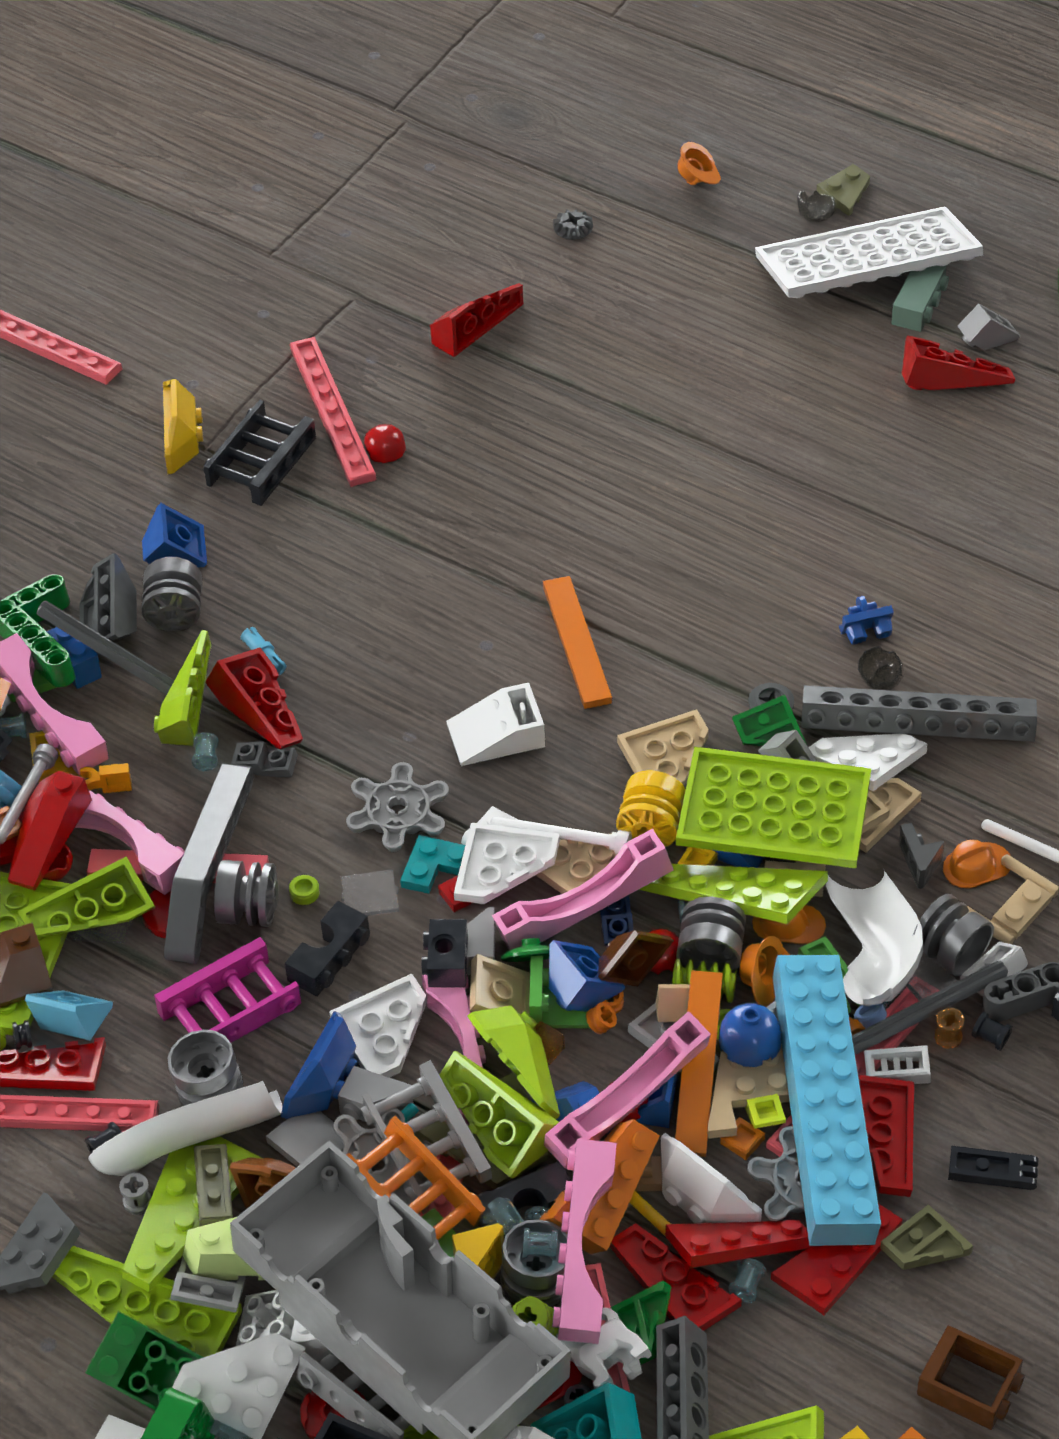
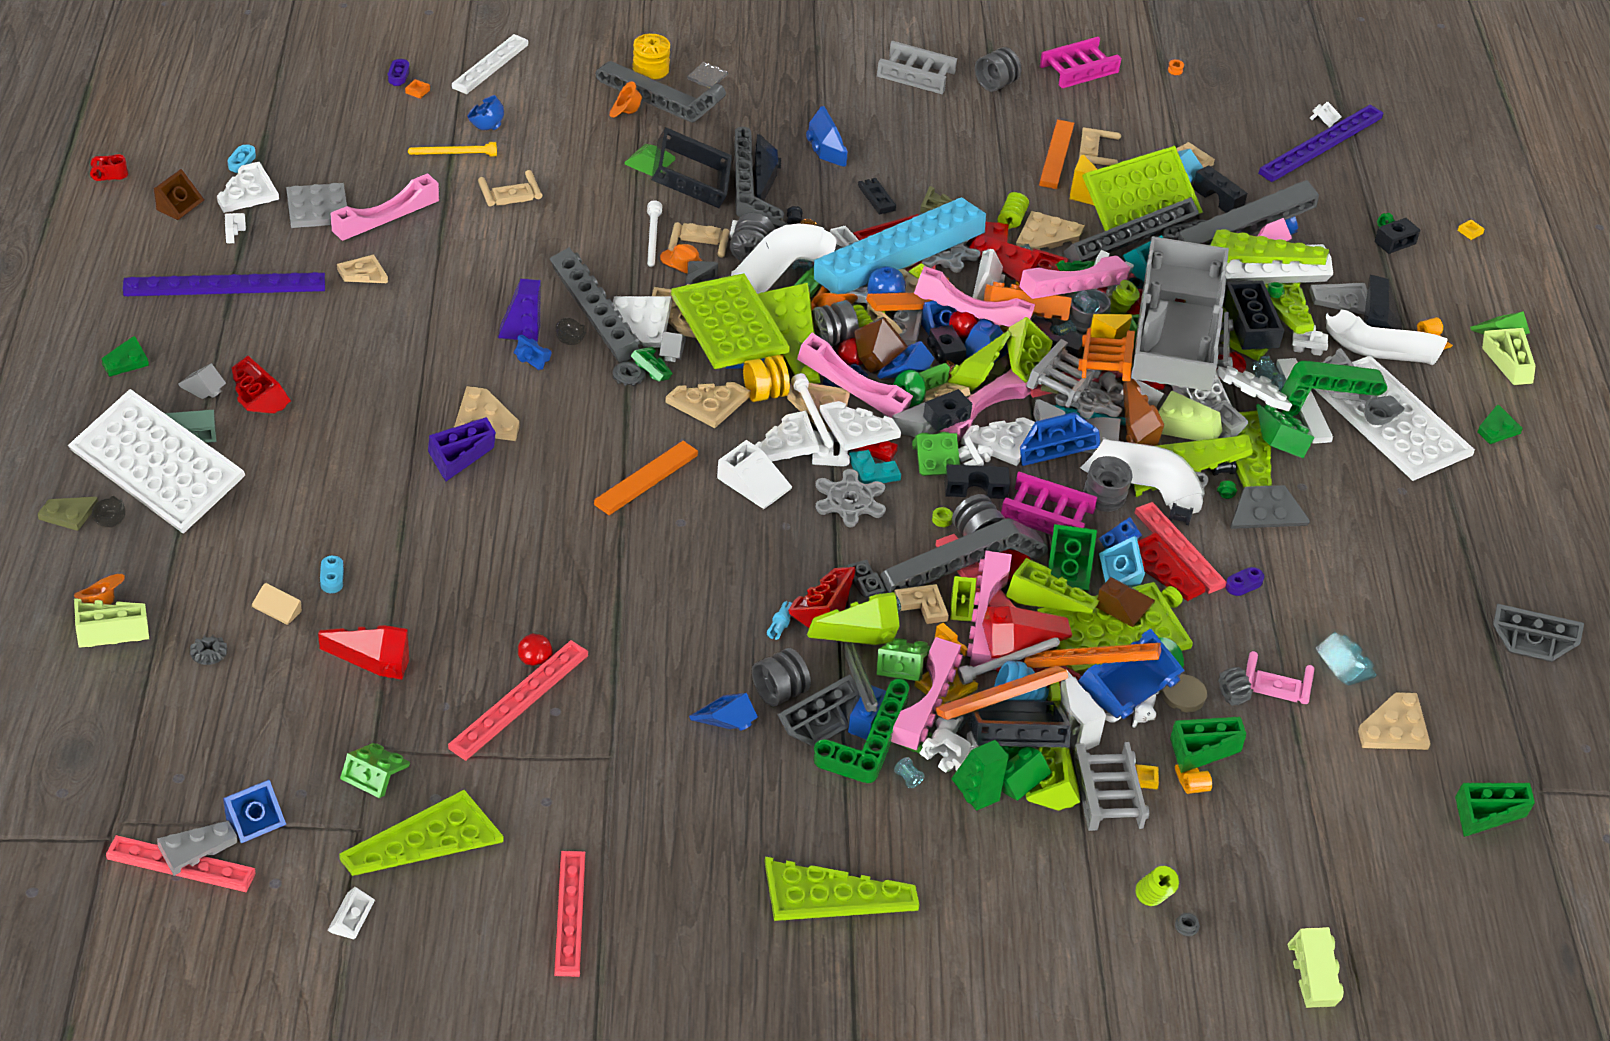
camera: 130 degrees left, 5 degrees down
black bush [12,1020,32,1050] -> none
yellow wedge [163,379,203,474] -> none
olive tile [194,1144,233,1226] -> none
black fence [203,400,316,506] -> none
clear piece [341,869,399,916] -> none
clear light blue tile [481,1197,524,1235] -> none
reddish brown window [917,1325,1025,1430] -> none
none -> yellowish green wedge [74,599,149,647]
none -> coral tile [106,835,256,892]
none -> light grey wing [157,821,237,876]
none -> blue slope [223,779,286,843]
none -> tan slope [252,583,302,625]
none -> medium azure plate [320,556,344,593]
none -> white slope [328,887,375,939]
none -> lime wing [339,790,504,876]
none -> bright green bracket [340,743,410,798]
none -> dark purple wedge [428,417,496,482]
none -> tan plate [454,386,519,441]
none -> dark purple wedge [498,279,541,342]
none -> white plate [755,411,819,462]
none -> bright green bracket [877,638,931,681]
none -> tan plate [894,584,949,624]
none -> bright green bracket [912,432,960,476]
none -> black brick [927,325,967,367]
none -> lime slope [950,576,976,622]
none -> white hips [958,437,993,466]
none -> lime piece [998,192,1029,229]
none -> tan plate [1016,211,1085,251]
none -> green slope [1048,524,1097,592]
none -> blue hips [1098,517,1142,550]
none -> green plate [1217,481,1238,499]

